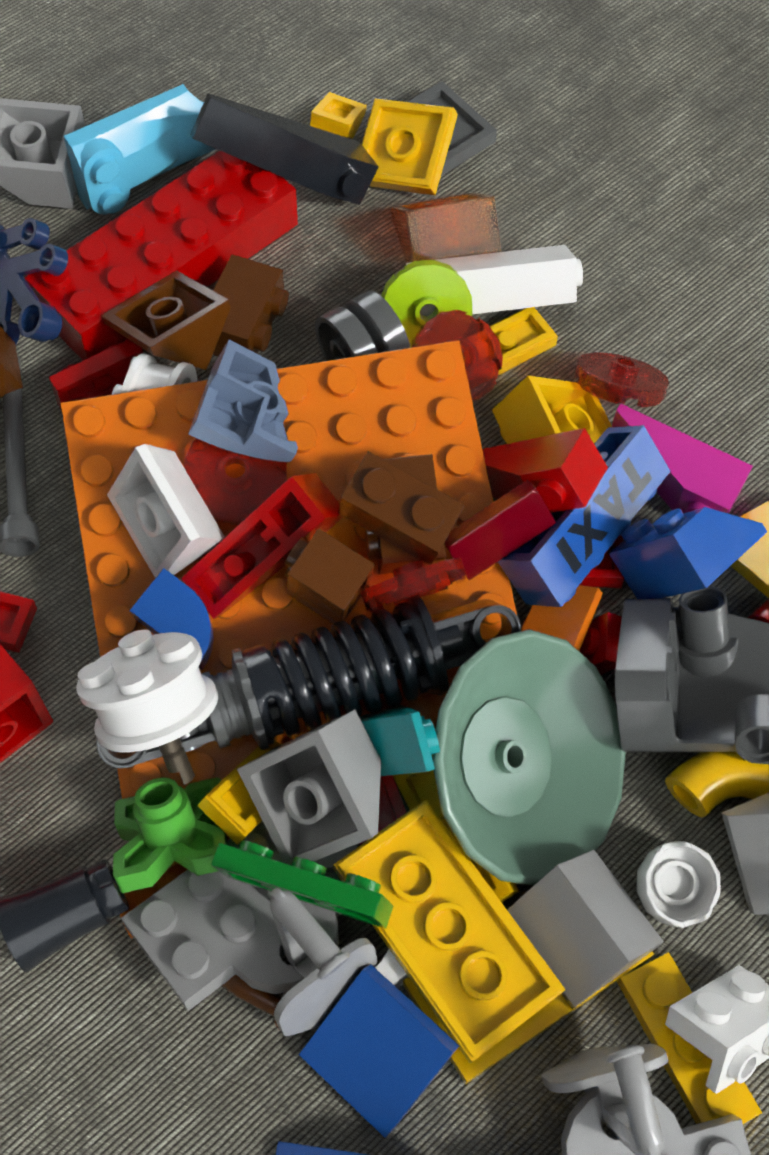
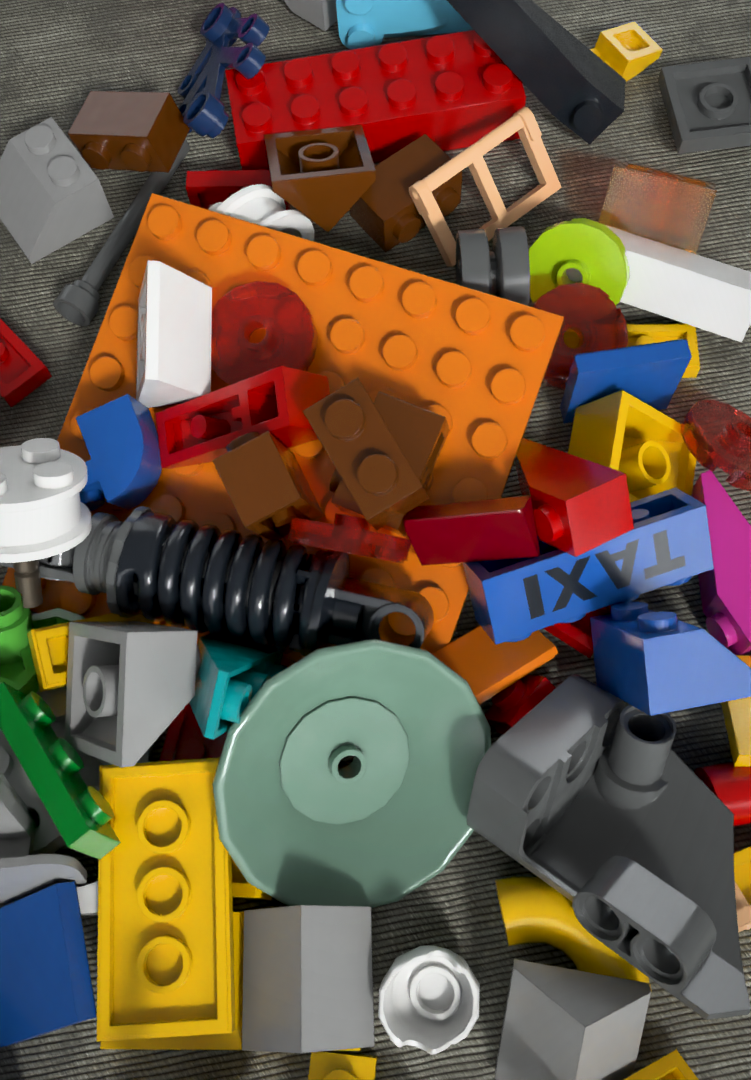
camera: 40 degrees right, 5 degrees up
sand blue slope [188,340,298,462] -> none
yellow tile [362,98,458,195] -> none
none -> light nougat window [409,107,562,267]
none -> blue tile [560,339,692,424]

